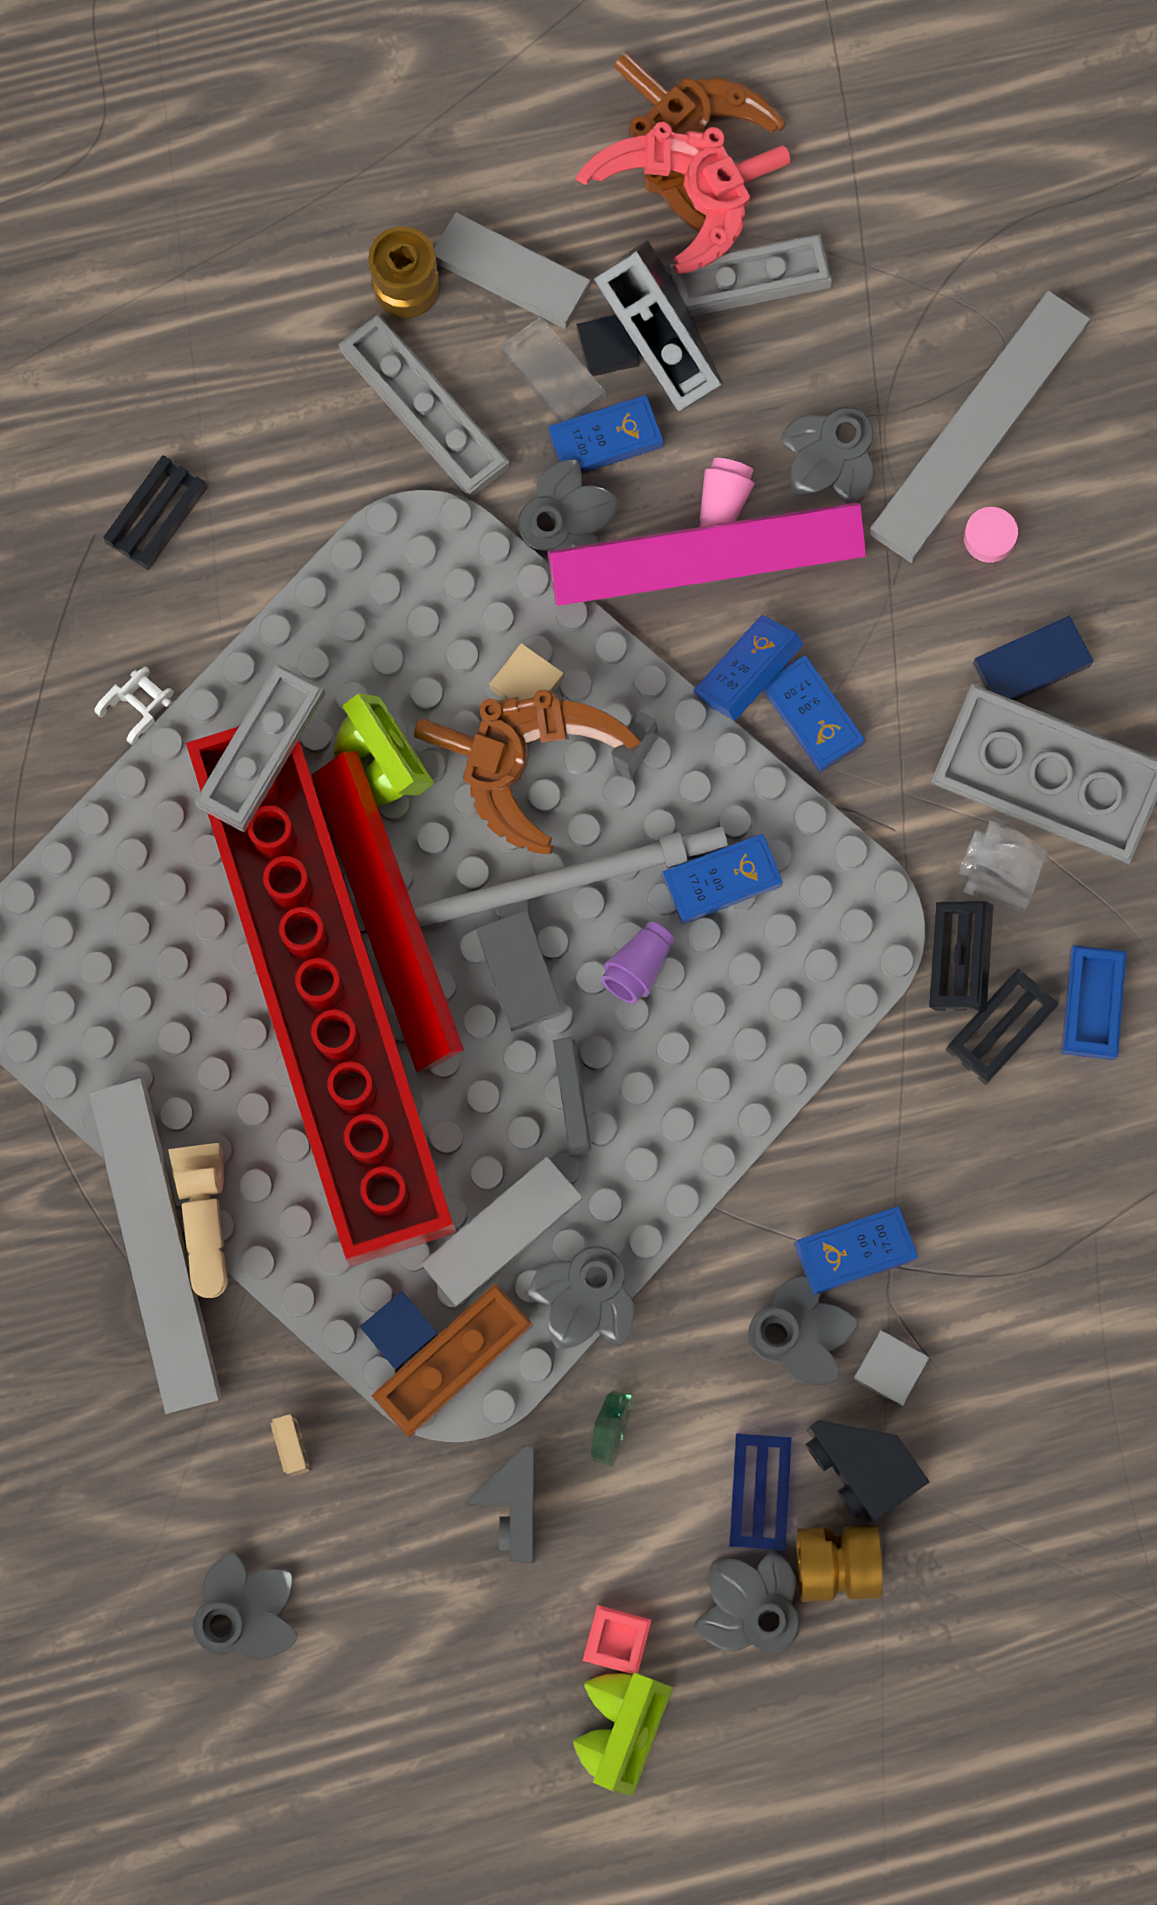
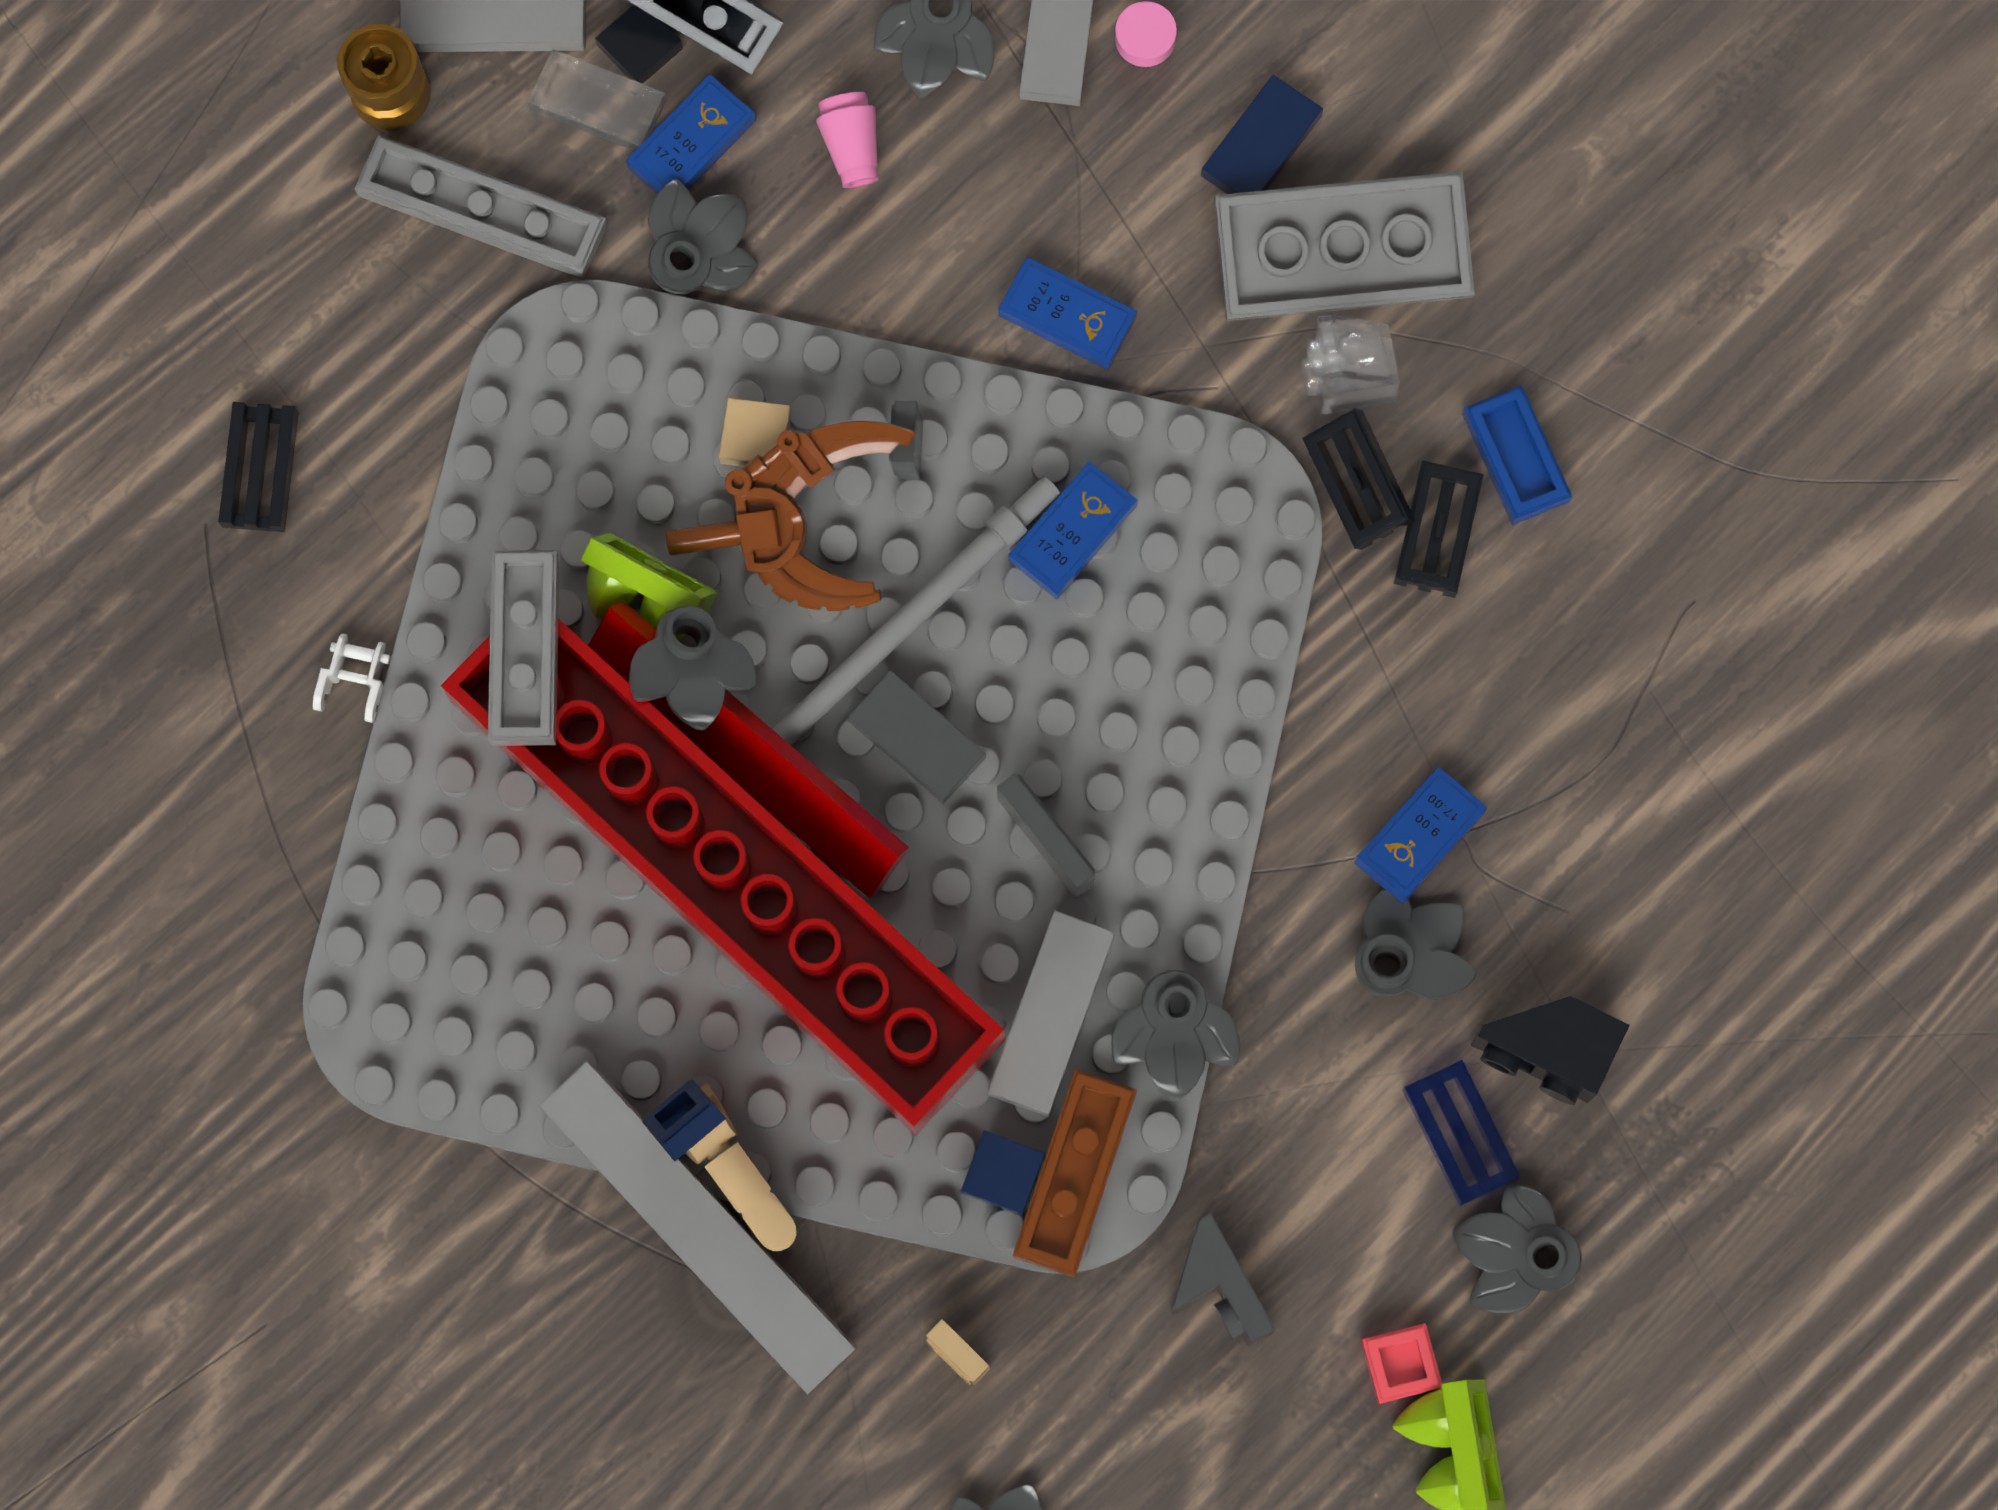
camera: 30 degrees left, 0 degrees up
dark pink tile [548,502,866,606] -> none
clear green tile [591,1390,632,1466] -> none
medium lavender cone [601,922,675,1004] -> none
blue tile [693,615,804,721] -> none
pearl gold wheel [796,1525,882,1602] -> none
light grey tile [853,1330,929,1407] -> none
none -> dark grey plate [629,606,757,730]
none -> dark blue tile [642,1079,726,1162]

